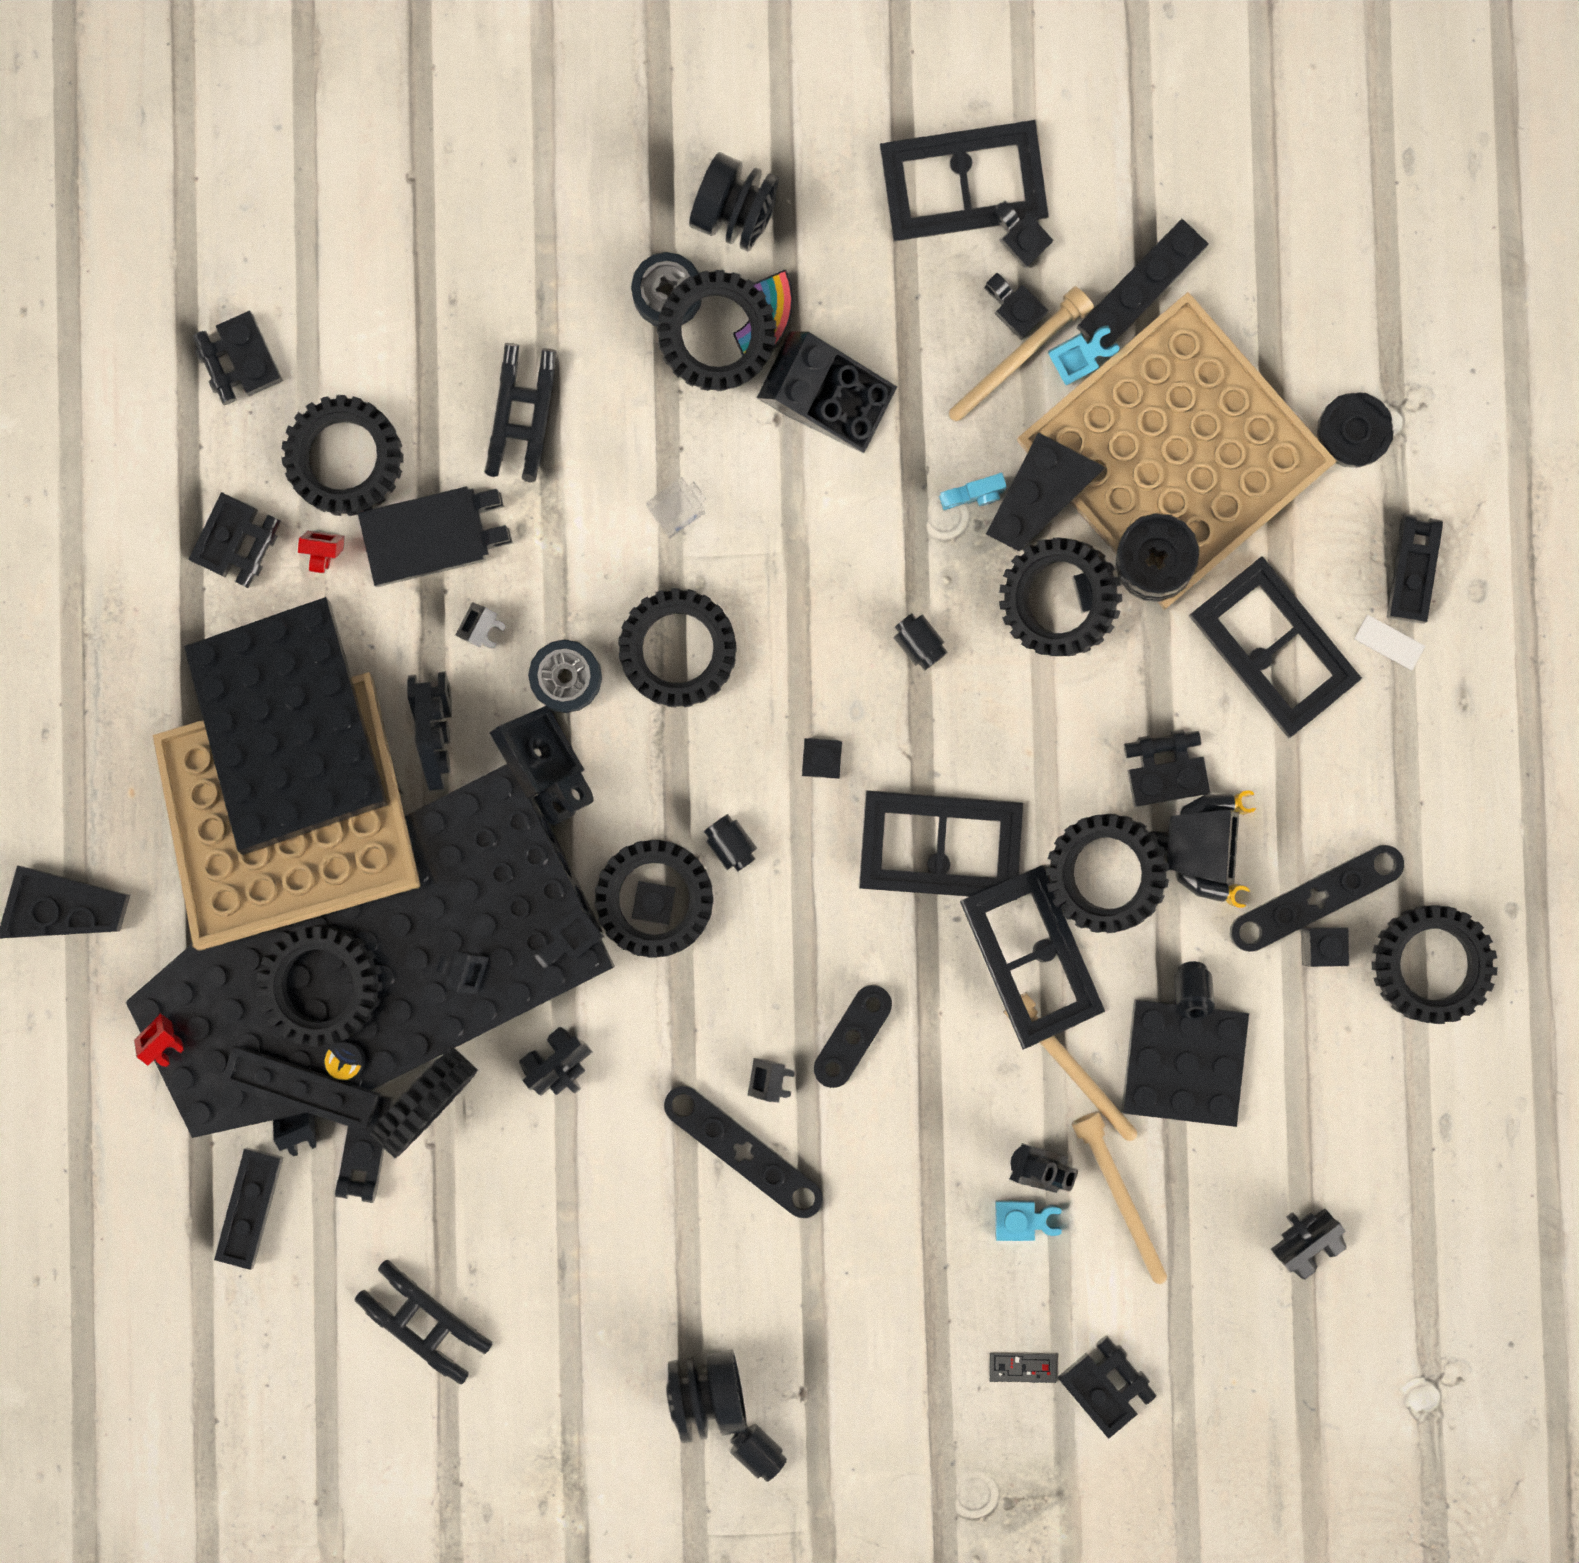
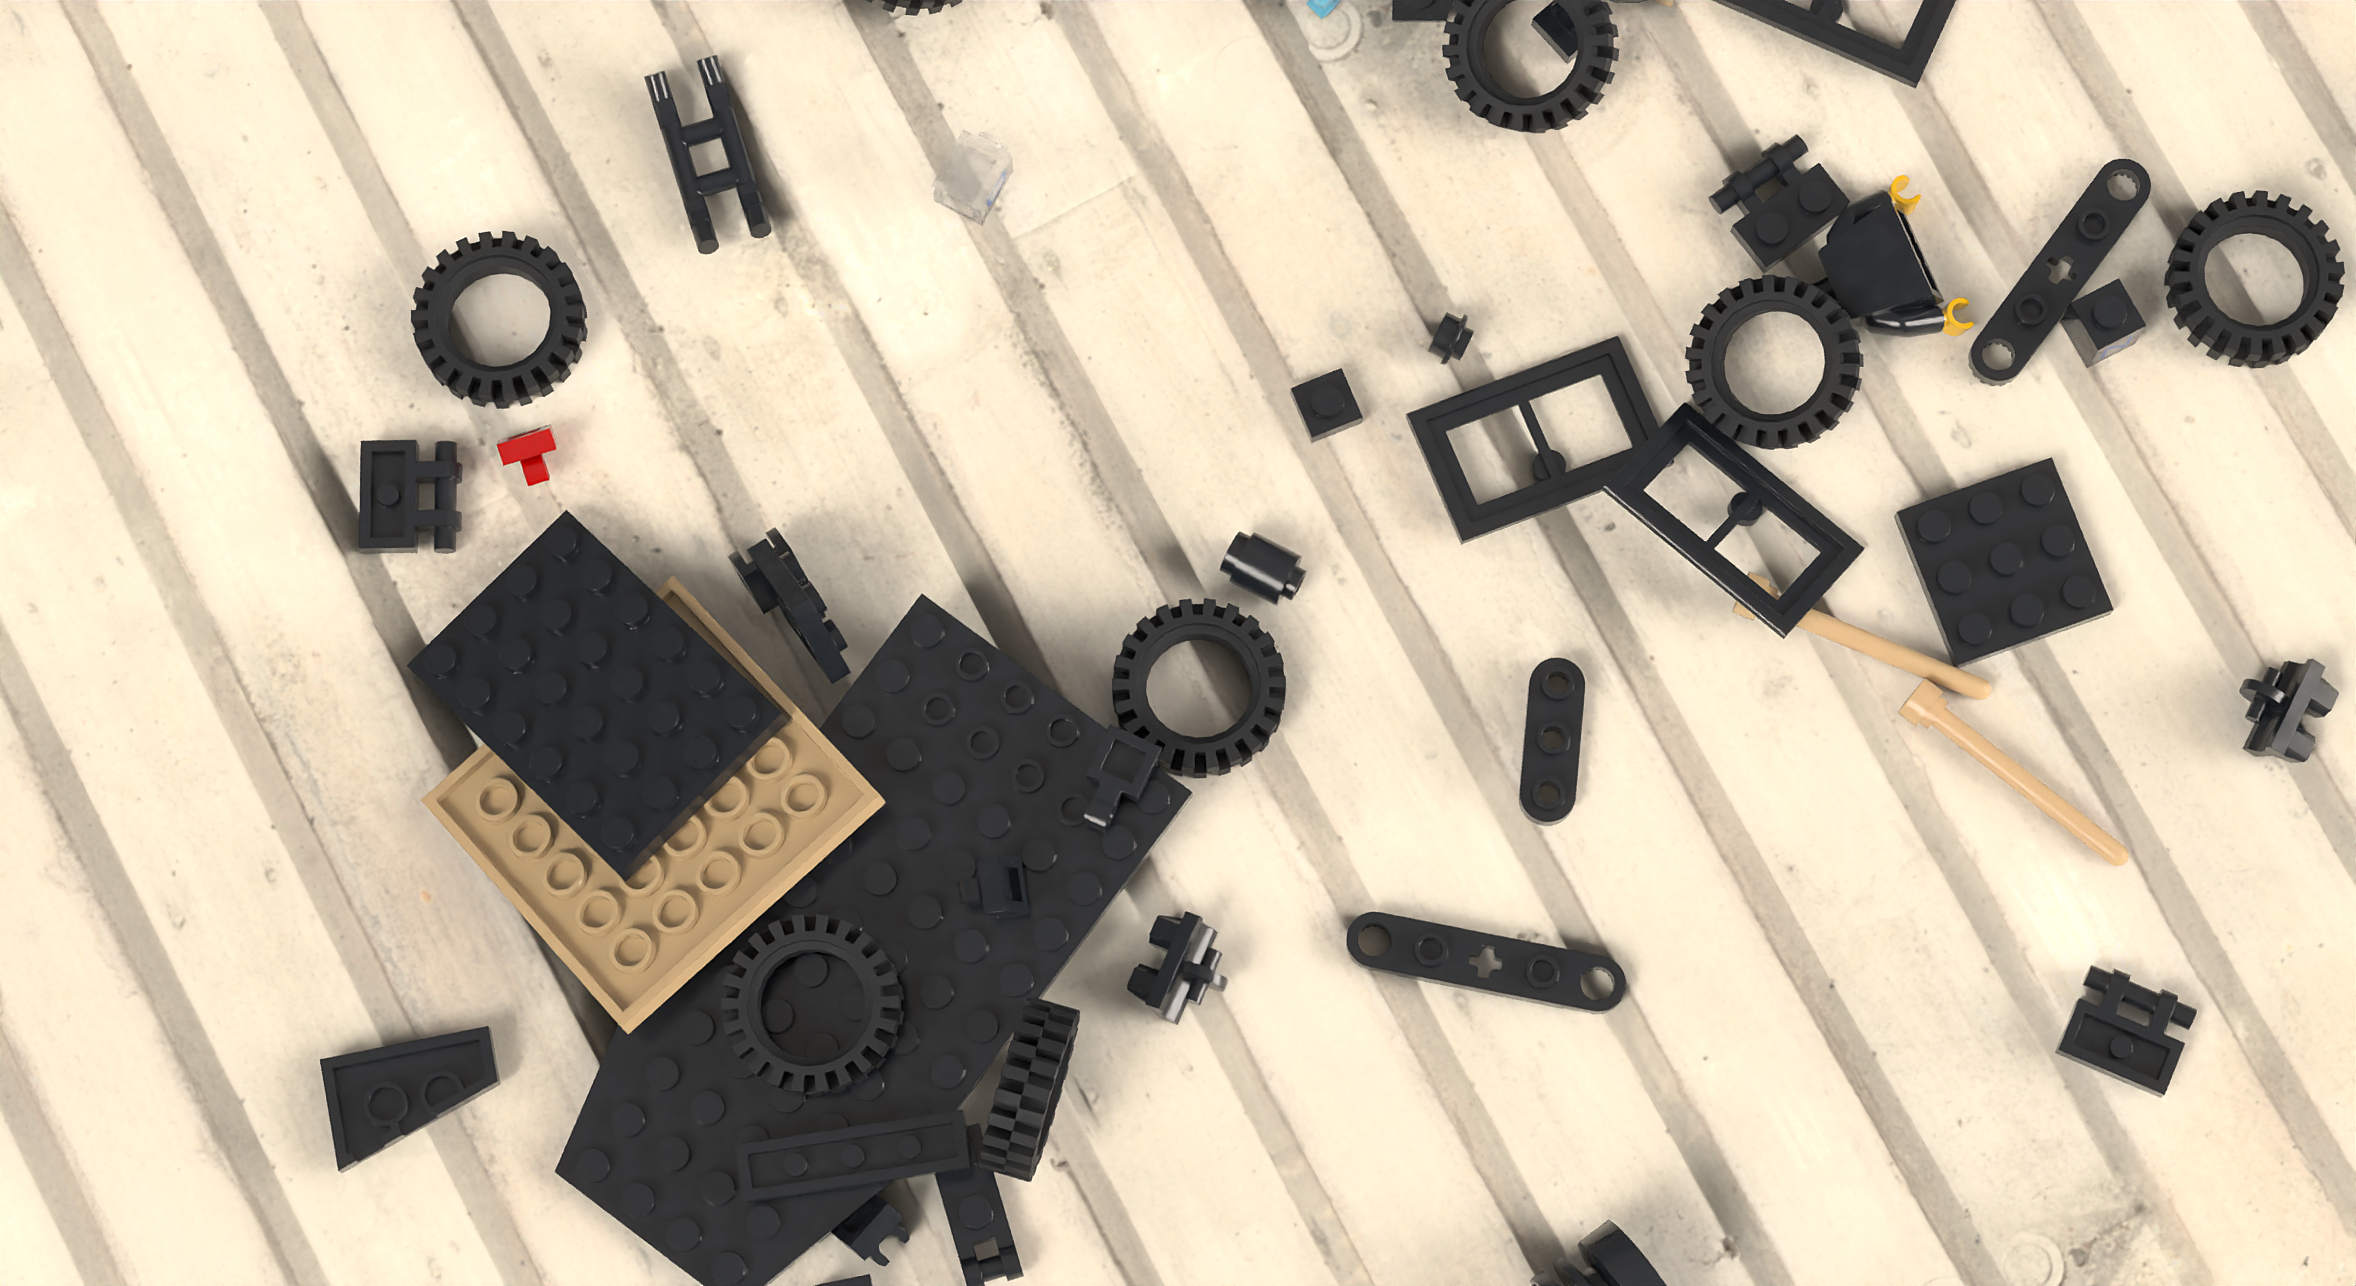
camera: 30 degrees left, 10 degrees down
red tile [134,1014,184,1067] -> none
black plate [192,310,283,405] -> none
tile [324,1041,365,1080] -> none
black tile [358,486,513,587] -> none
tile [455,602,506,648] -> none
black plate [489,706,594,825] -> none
wheel [528,639,602,713] -> none
black tyre [618,588,737,708] -> none
black plate [632,881,676,925] -> none
black tile [747,1058,795,1103] -> none
black brick [893,613,948,671] -> none
dark grey sticker [989,1353,1056,1383] -> none
medium azure plate [995,1201,1062,1241] -> none
black hips [1009,1143,1078,1193] -> none
black brick [1174,961,1215,1020] -> none
none -> black plate [1428,312,1474,365]

